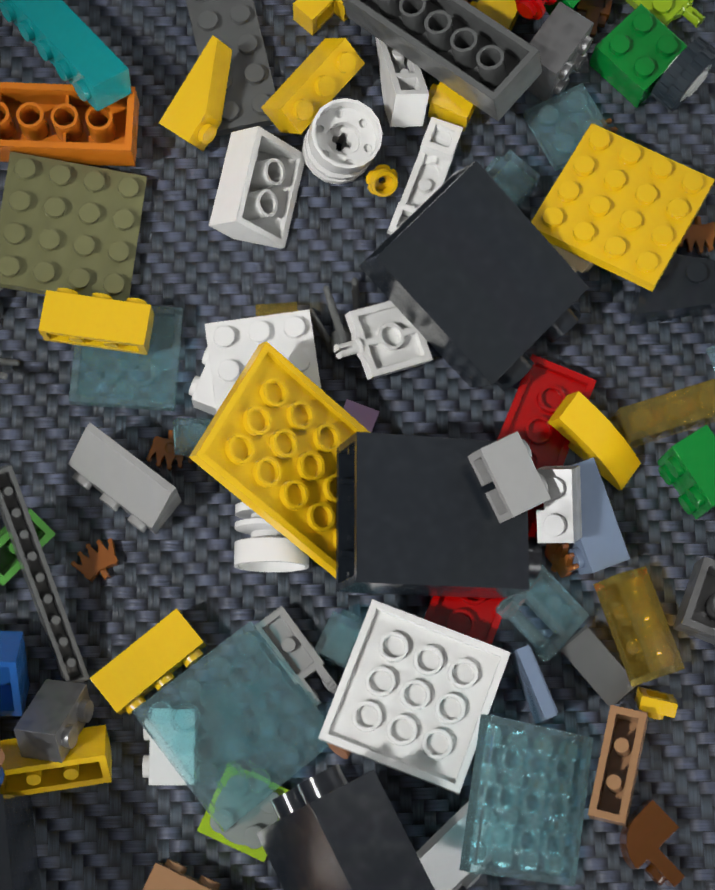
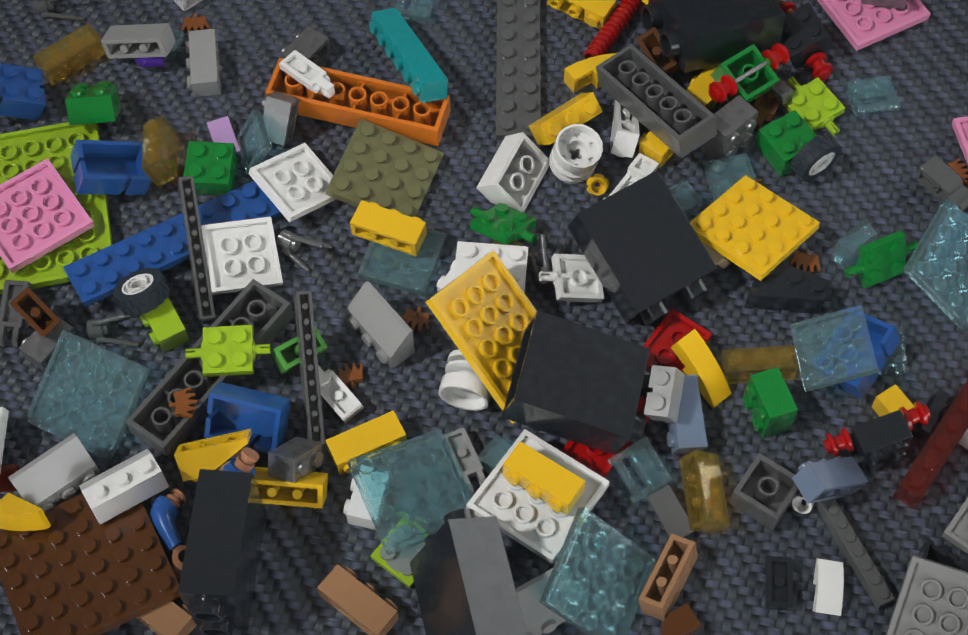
camera: 20 degrees right, 15 degrees down
yellow slope [159,35,232,152] -> none
clear light blue plate [172,418,210,456] -> none
light grey piece [467,431,551,523] -> none
sand blue tile [509,645,558,724] -> none
dark orange piece [545,543,579,578] -> none
yellow plate [635,686,678,720] -> none
none -> white hinge [318,365,364,423]
none -> green plate [470,203,537,245]
none -> yellow brick [503,441,585,515]

